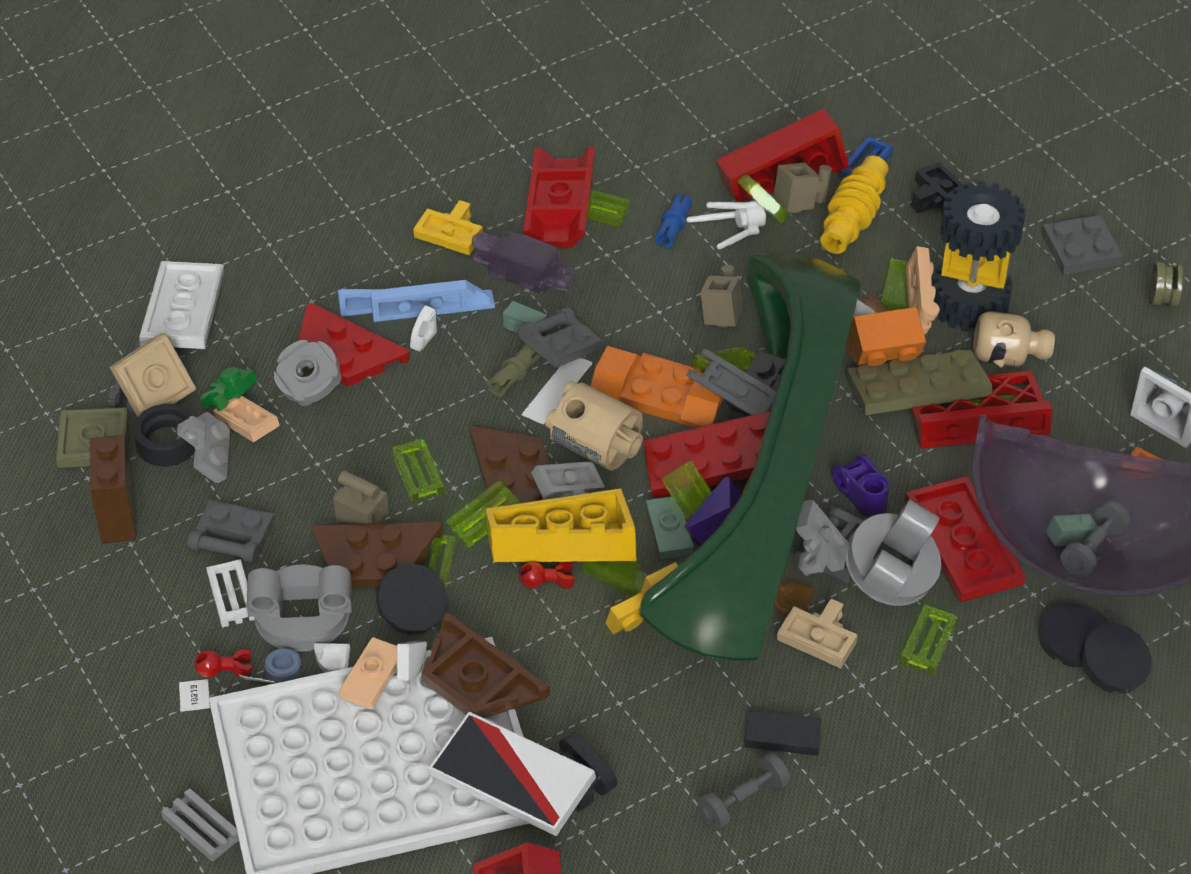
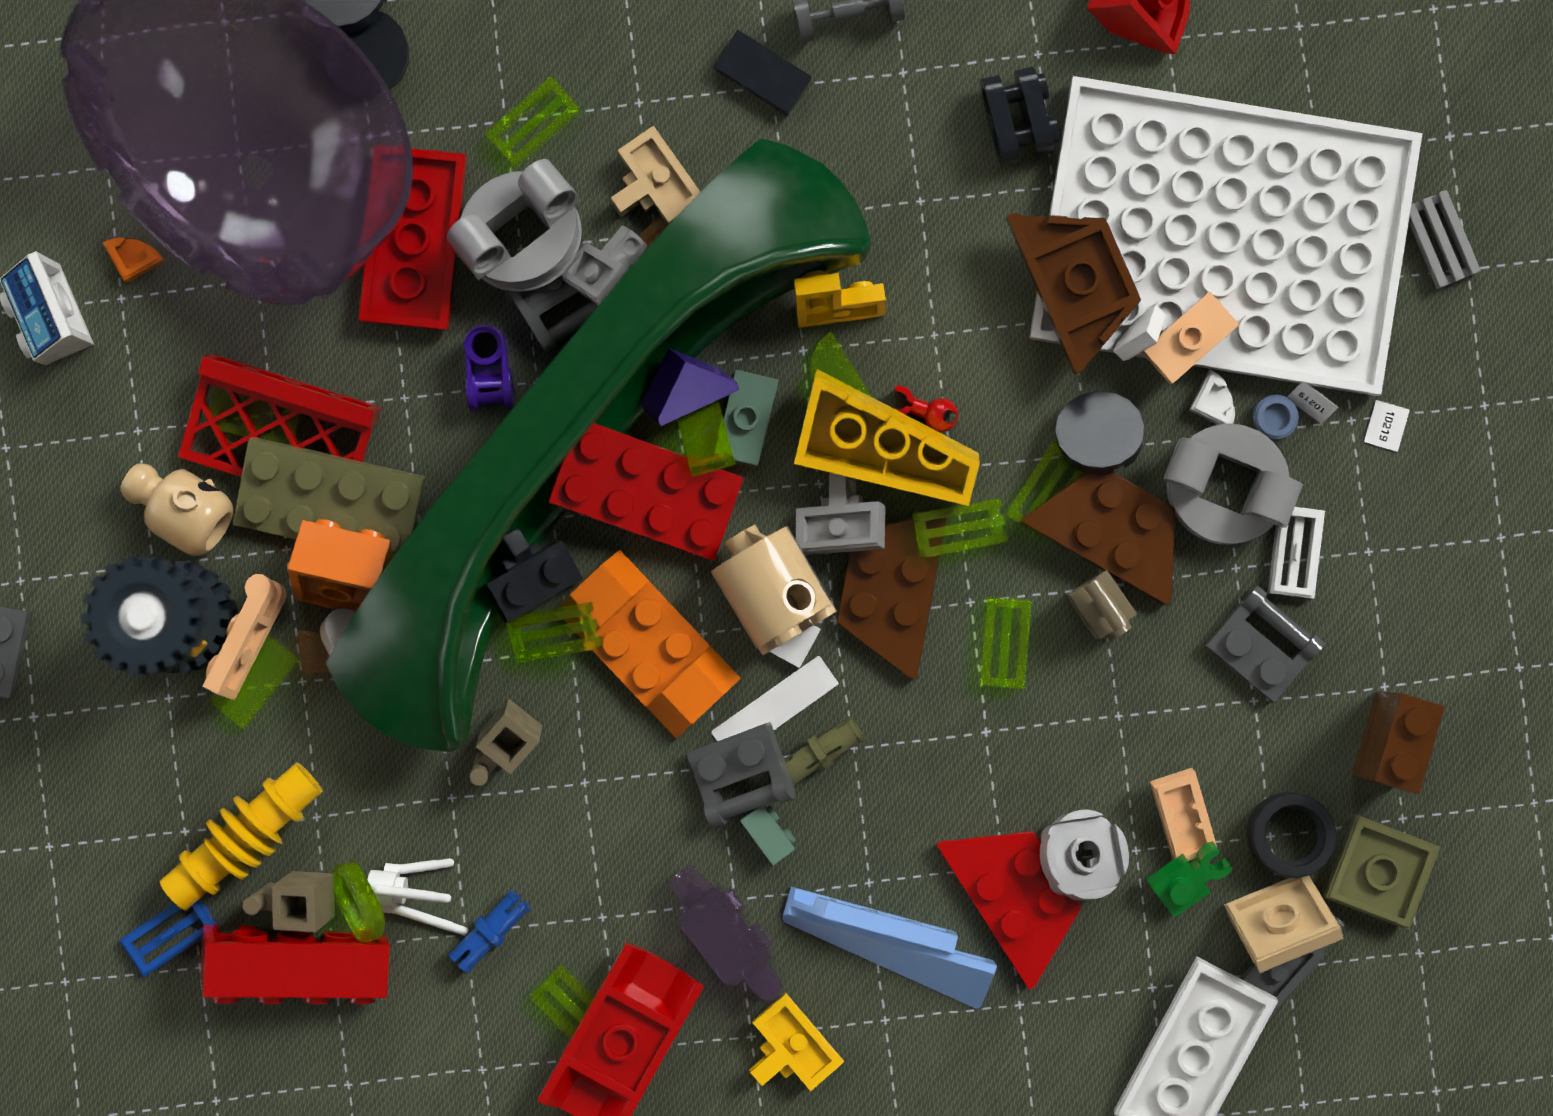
camera: 160 degrees left, 40 degrees up
light grey hinge [177,412,230,483] -> none
red arm [194,649,252,678] -> none
white tile [410,305,437,351] -> none
tile [428,712,596,836] -> none
dark grey hinge [686,348,776,416] -> none
black hinge [910,162,965,213] -> none
sand green piece [1046,514,1097,546] -> none
dark grey wheel [1060,500,1130,577] -> none

